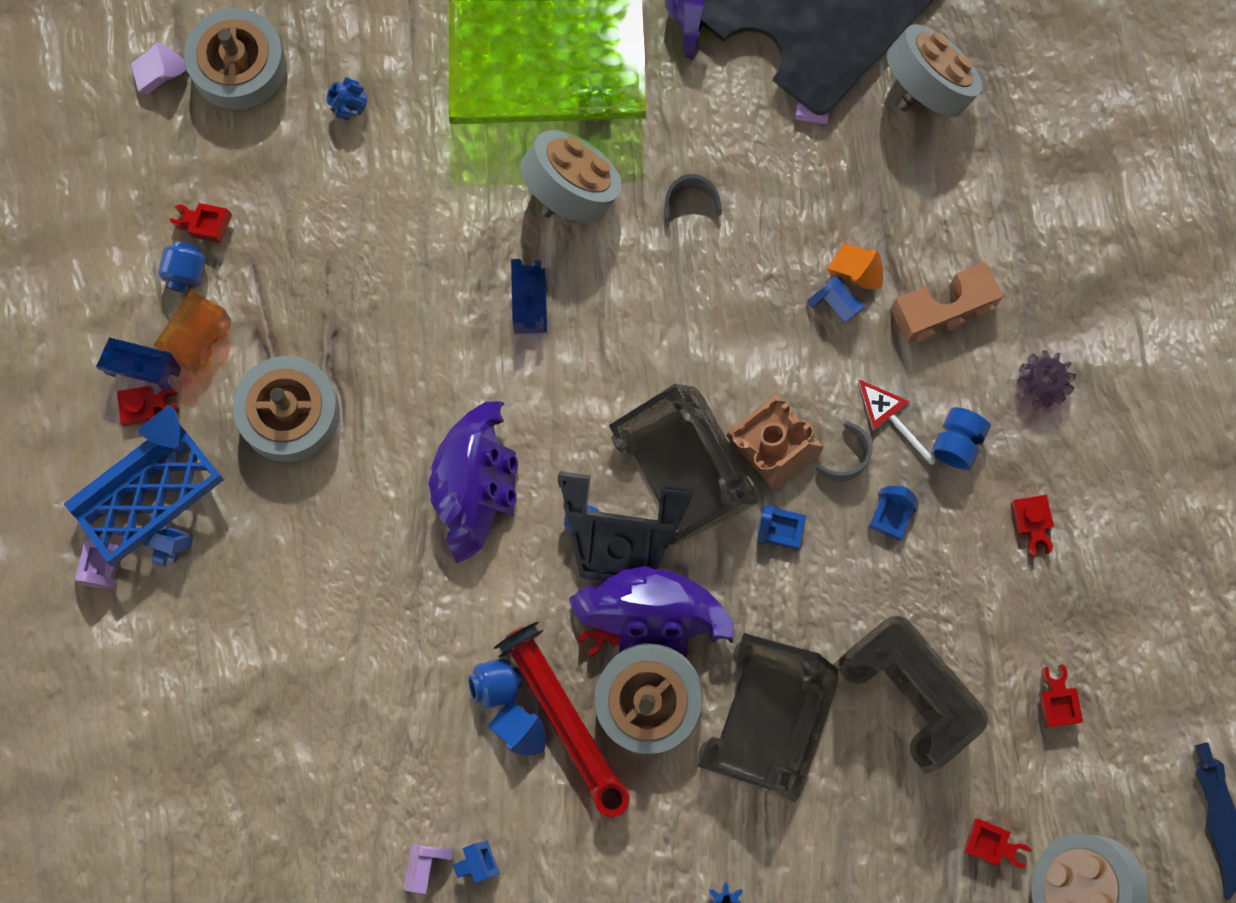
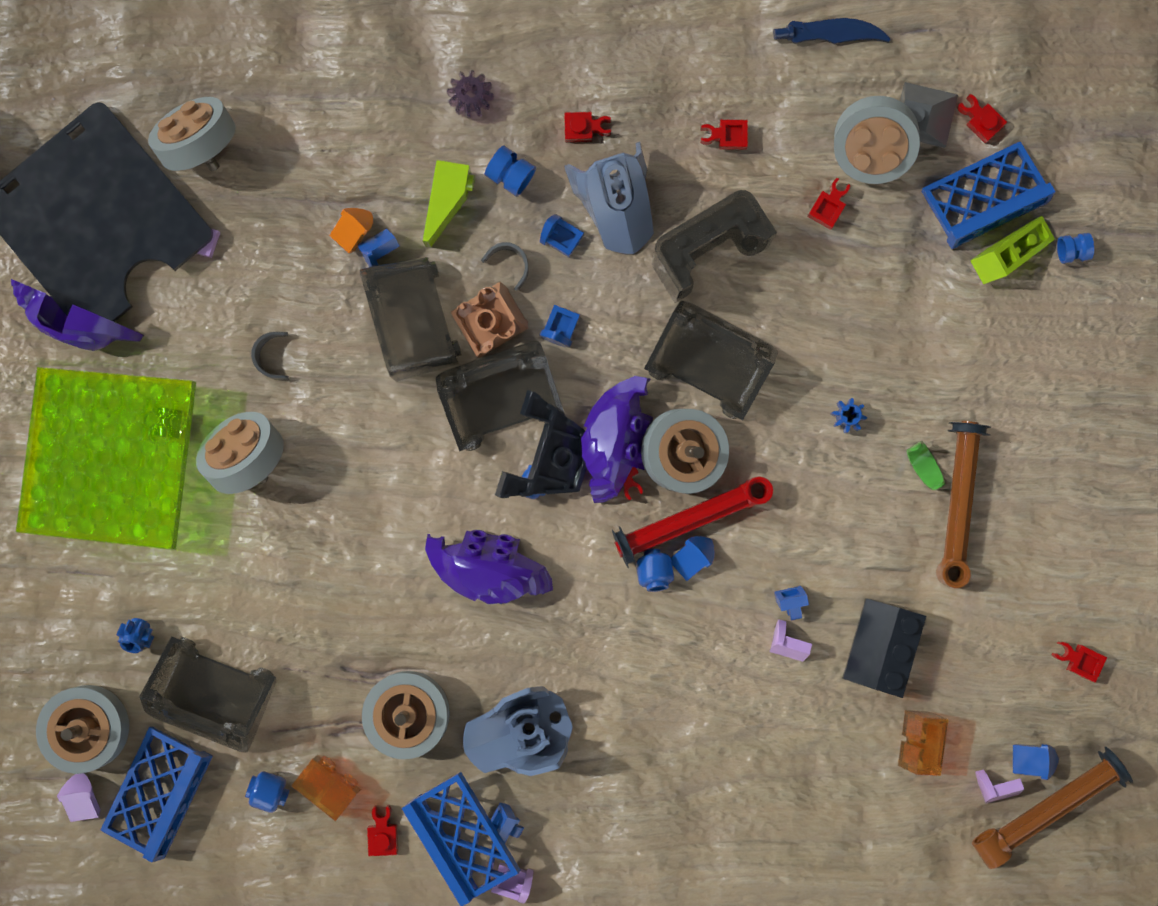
camera: 75 degrees left, 10 degrees up
clear blue hinge [96,337,182,391] -> none
blue tile [138,405,180,448] -> none
red plate [170,203,232,243] -> none
clear blue hinge [511,259,548,334] -> none
piece [858,379,935,464] -> none
nougat arch [891,262,1004,343] -> none
none -> blue fence [100,727,213,862]
none -> clear smoke windscreen [139,636,276,753]
none -> clear smoke windscreen [360,257,462,382]
none -> lime slope [423,160,475,248]
none -> sand blue piece [463,686,573,776]
none -> sand blue piece [564,142,654,254]

